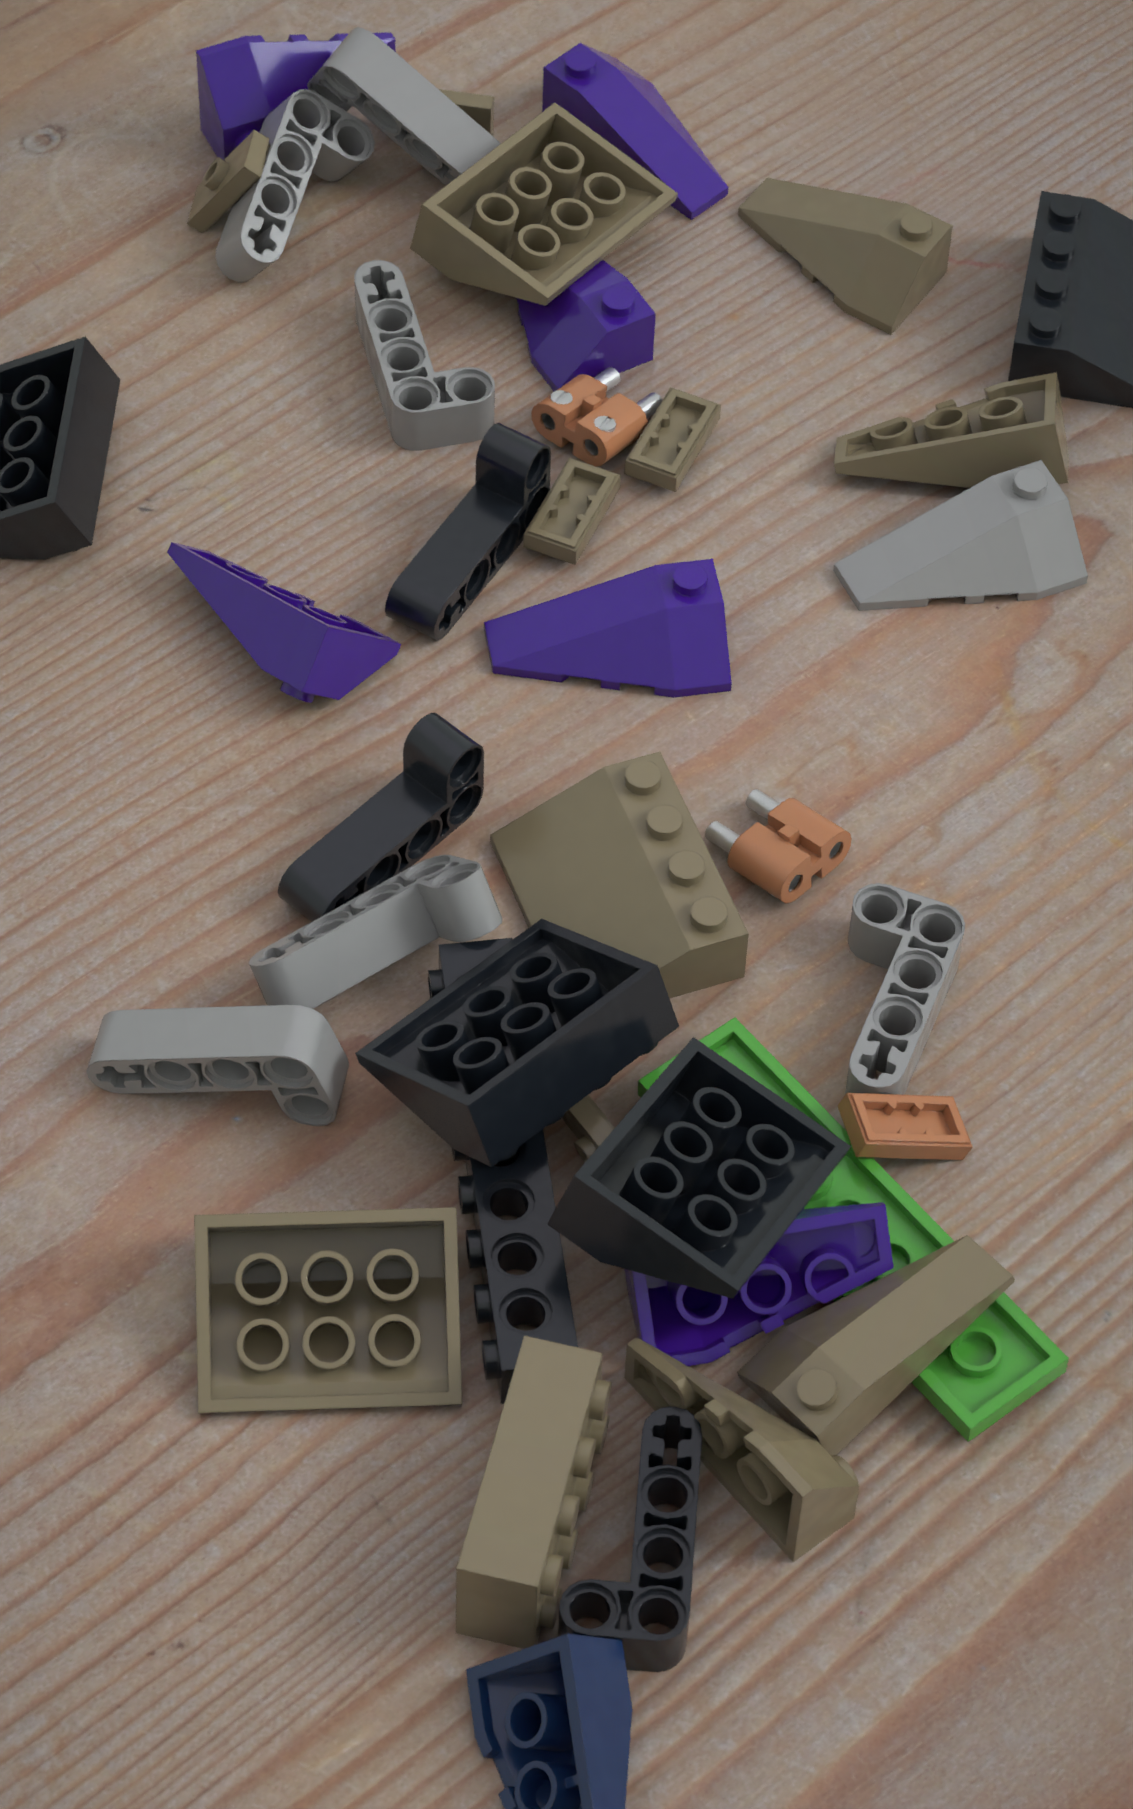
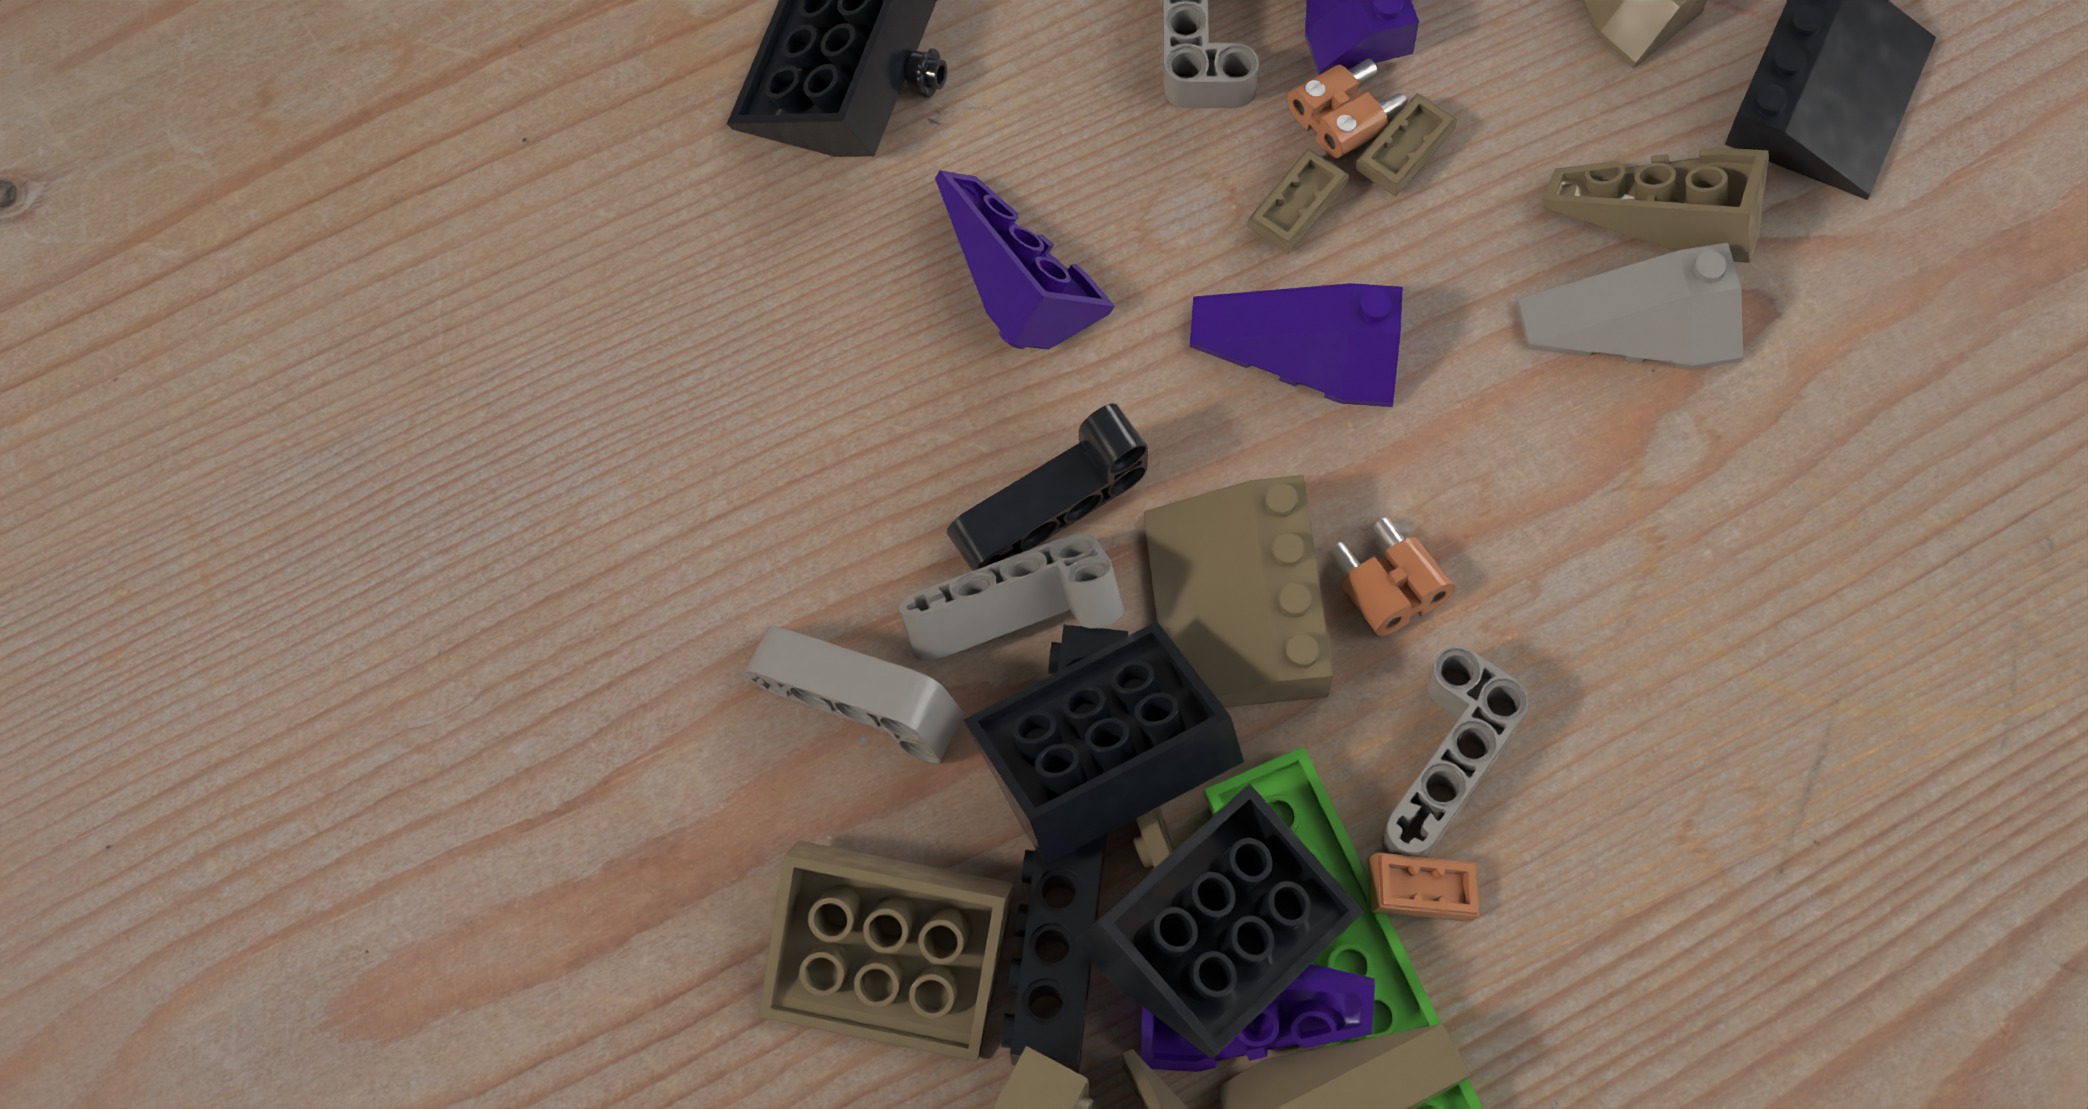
camera: 20 degrees right, 15 degrees up
black beam [385,423,551,640] -> none
none -> black plate [906,48,947,98]

